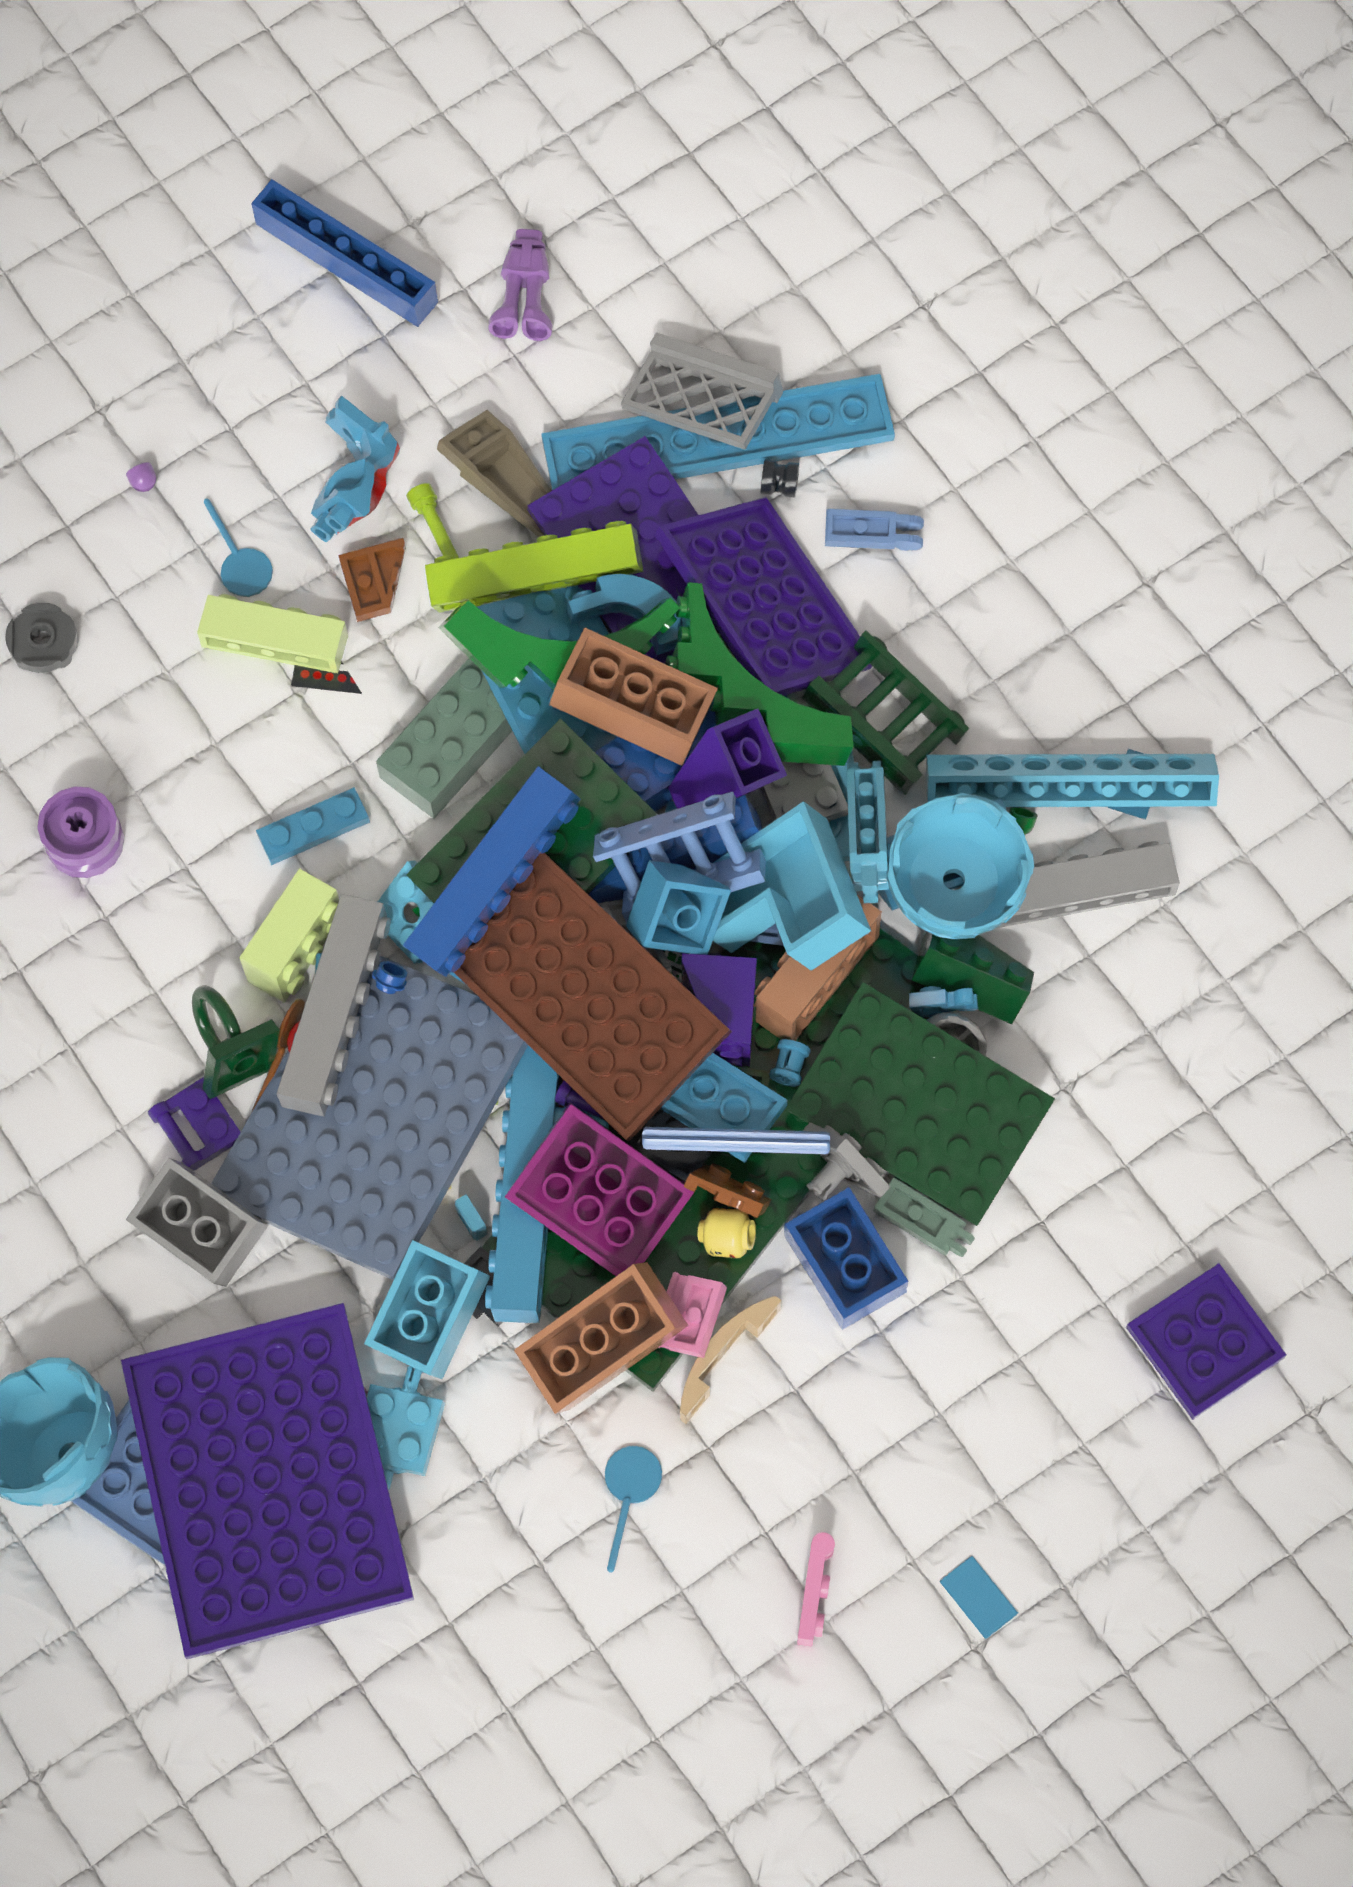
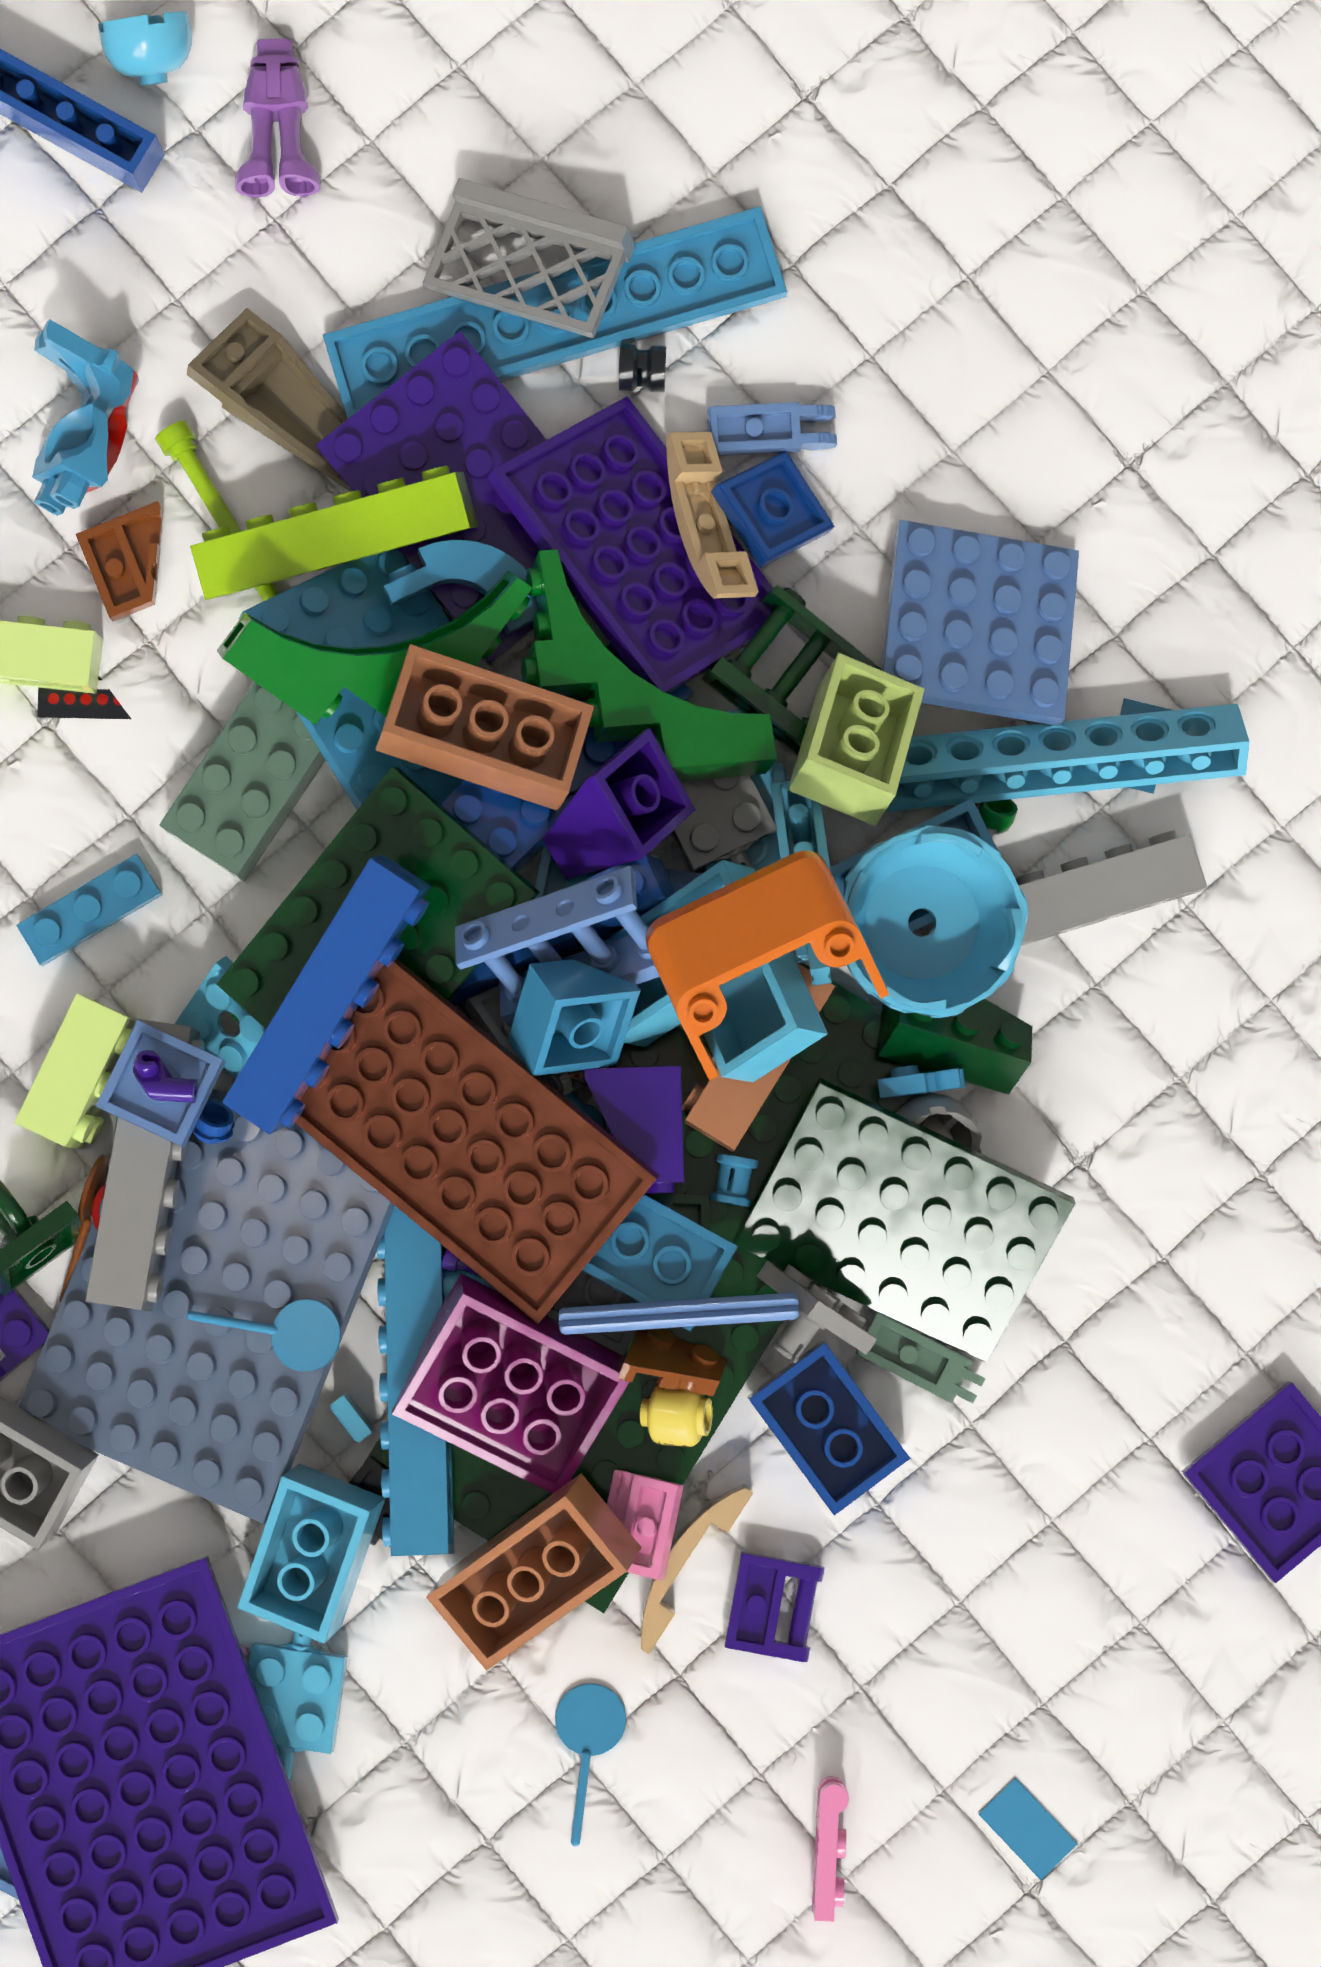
camera: 10 degrees left, 15 degrees up
none -> medium blue tile [96,1020,226,1148]
none -> medium azure cylinder [98,11,192,86]
none -> dark purple arm [133,1050,198,1103]
none -> dark azure piece [186,1299,341,1372]
none -> orange windscreen [645,851,889,1080]
none -> tan slope [667,432,759,599]
none -> blue plate [711,451,835,568]
none -> dark purple plate [724,1551,825,1662]
none -> yellowish green brick [788,653,925,826]
none -> medium blue plate [881,520,1079,726]

